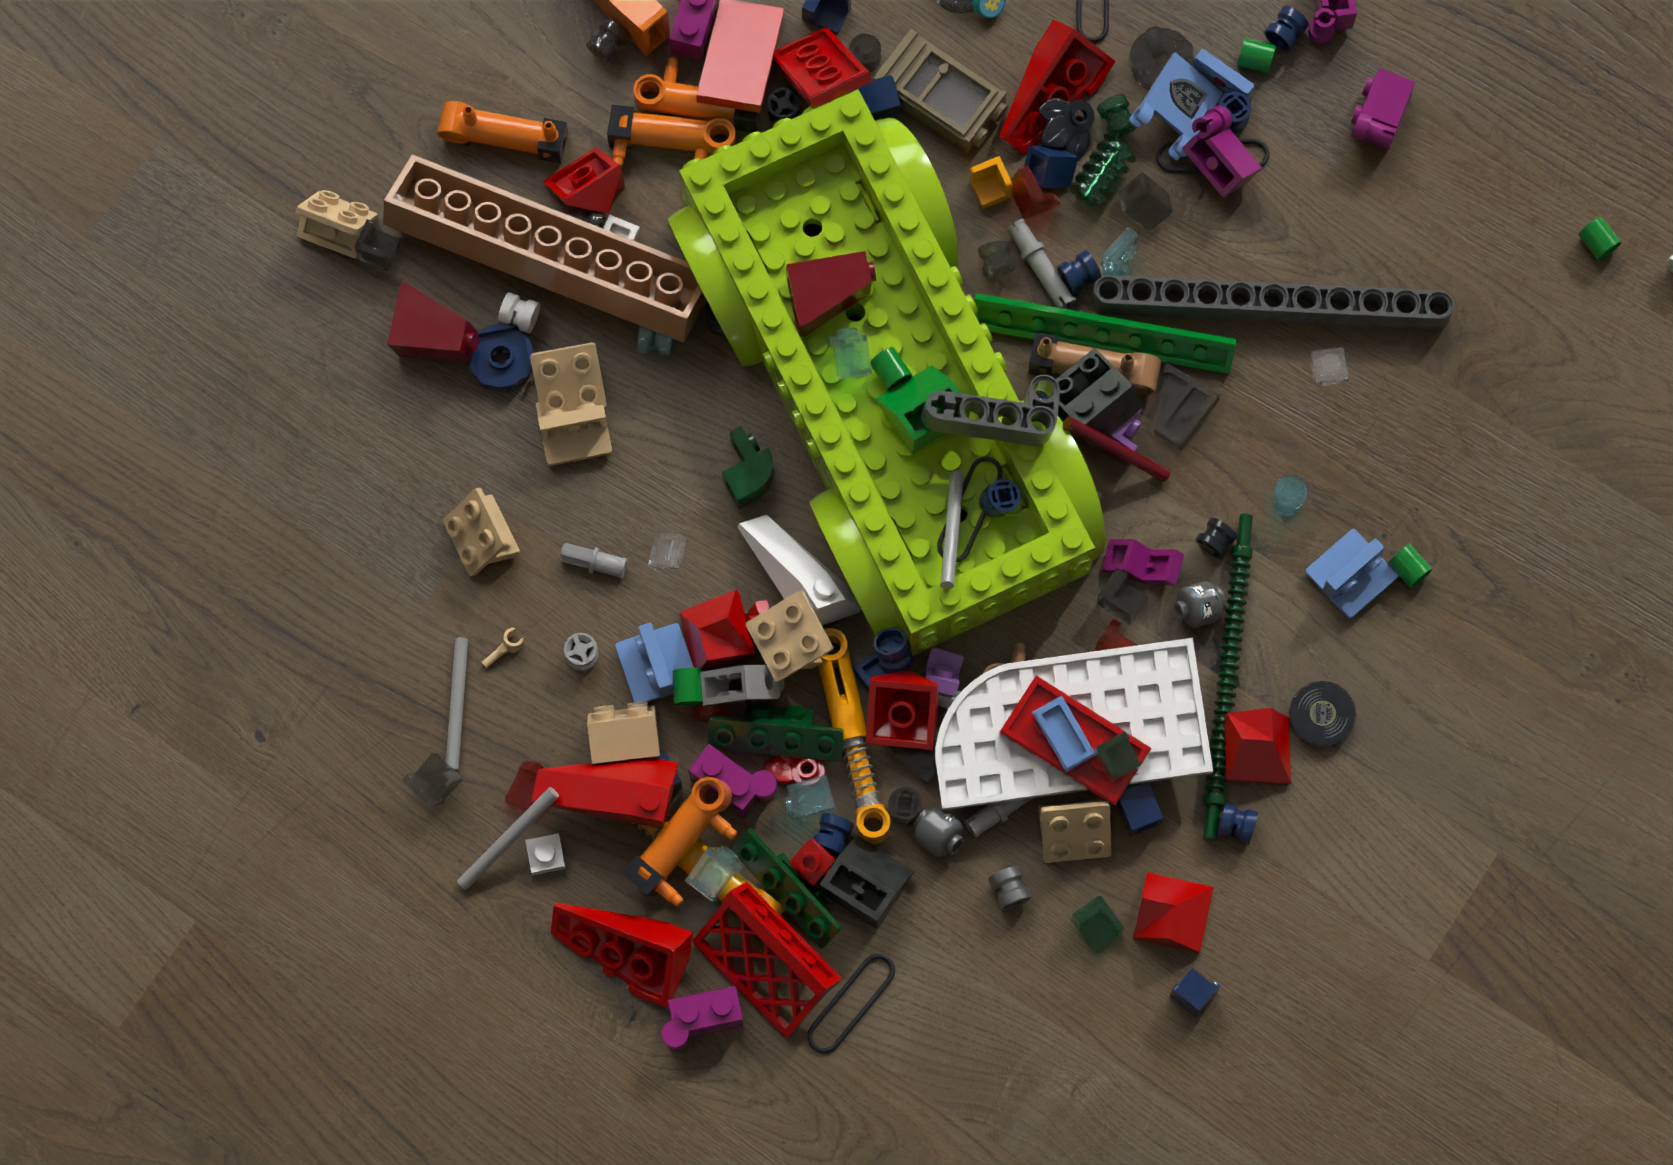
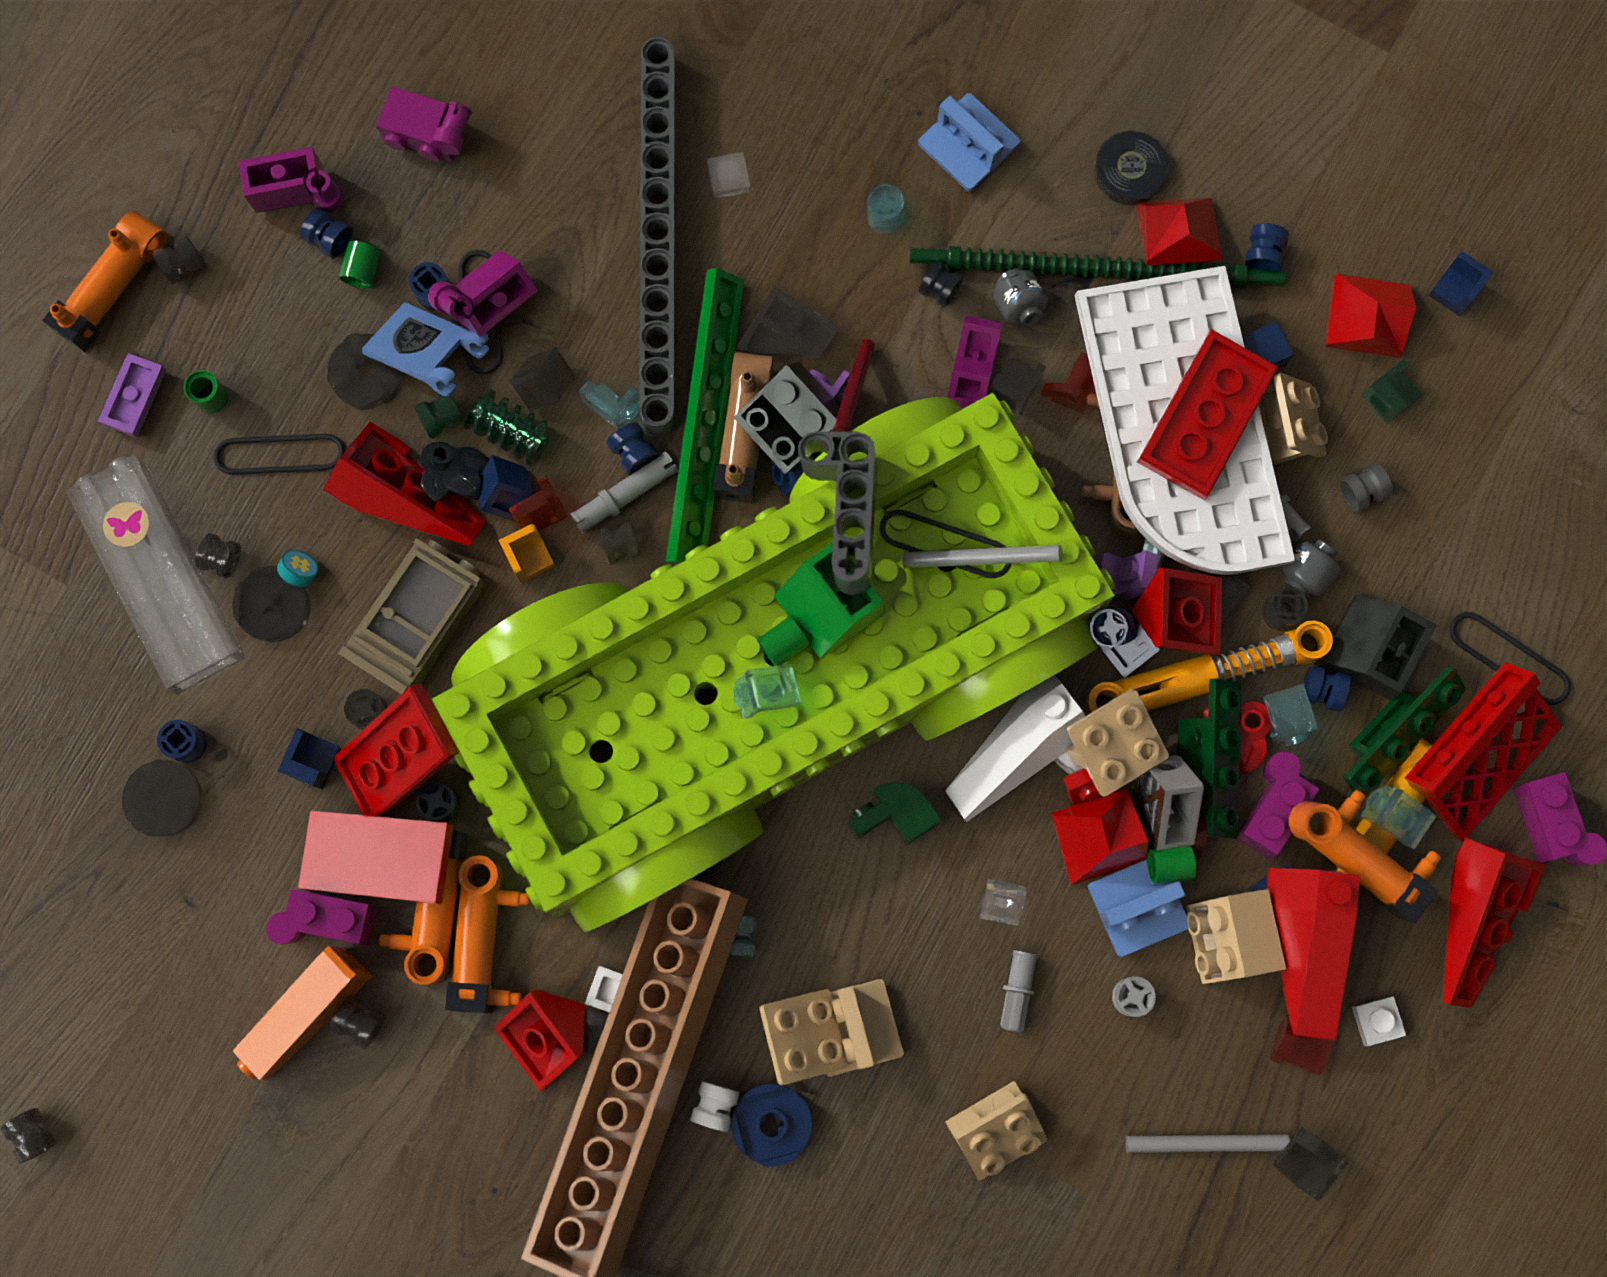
camera: 90 degrees left, 5 degrees up
dark red slope [387,283,479,363] -> none
orange piece [437,101,569,164] -> none
light grey bar [457,787,559,890] -> none
tan hand [482,628,524,668] -> none
dark red slope [786,251,876,337] -> none
red bracket [789,838,835,886] -> none
dark blue panel [856,75,904,121] -> none
dark blue wheel [979,479,1021,518] -> none
medium blue tile [1032,696,1096,773] -> none
clear green panel [1095,731,1141,783] -> none
medium blue tile [1193,49,1254,100] -> none
green beam [1388,544,1433,589] -> none

